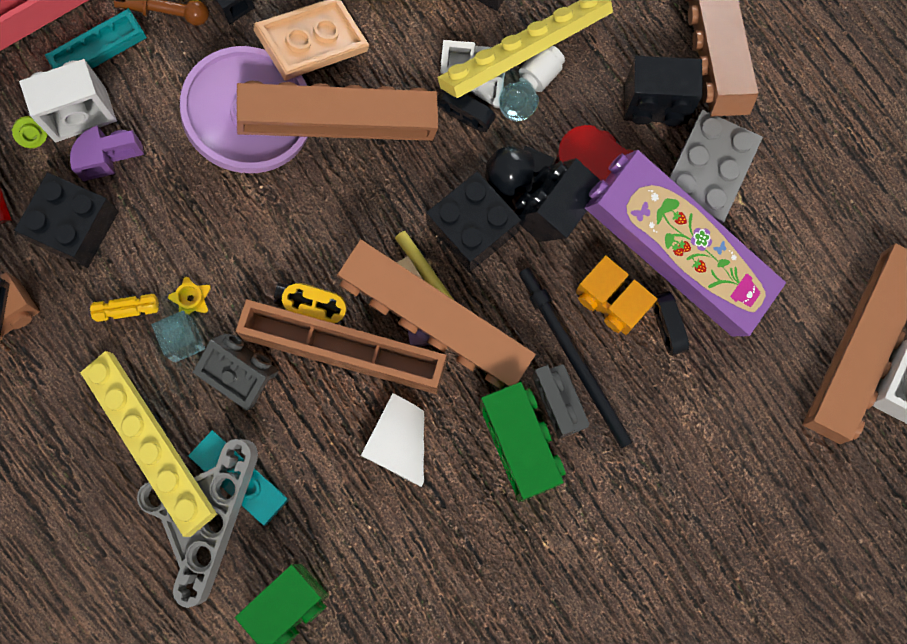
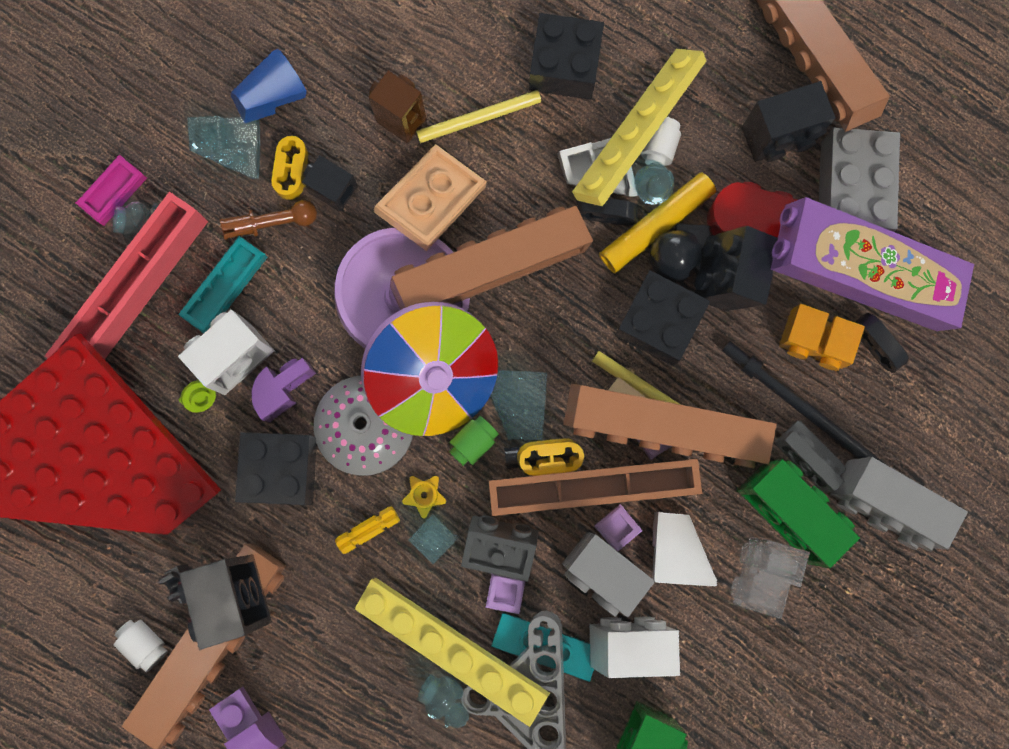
camera: 20 degrees left, 5 degrees up
none -> light grey dish [314,376,413,476]
none -> dish [361,302,498,436]
none -> clear light blue animal [417,675,469,728]
none -> bright green brick [449,416,499,466]
none -> lavender tile [485,574,525,614]
none -> clear light blue slope [491,370,547,441]
none -> light grey brick [562,532,655,617]
none -> white brick [590,617,680,678]
none -> lavender tile [594,504,642,551]
none -> yellow piece [599,172,716,274]
none -> clear brick [731,538,810,619]
none -> light grey brick [829,457,968,552]

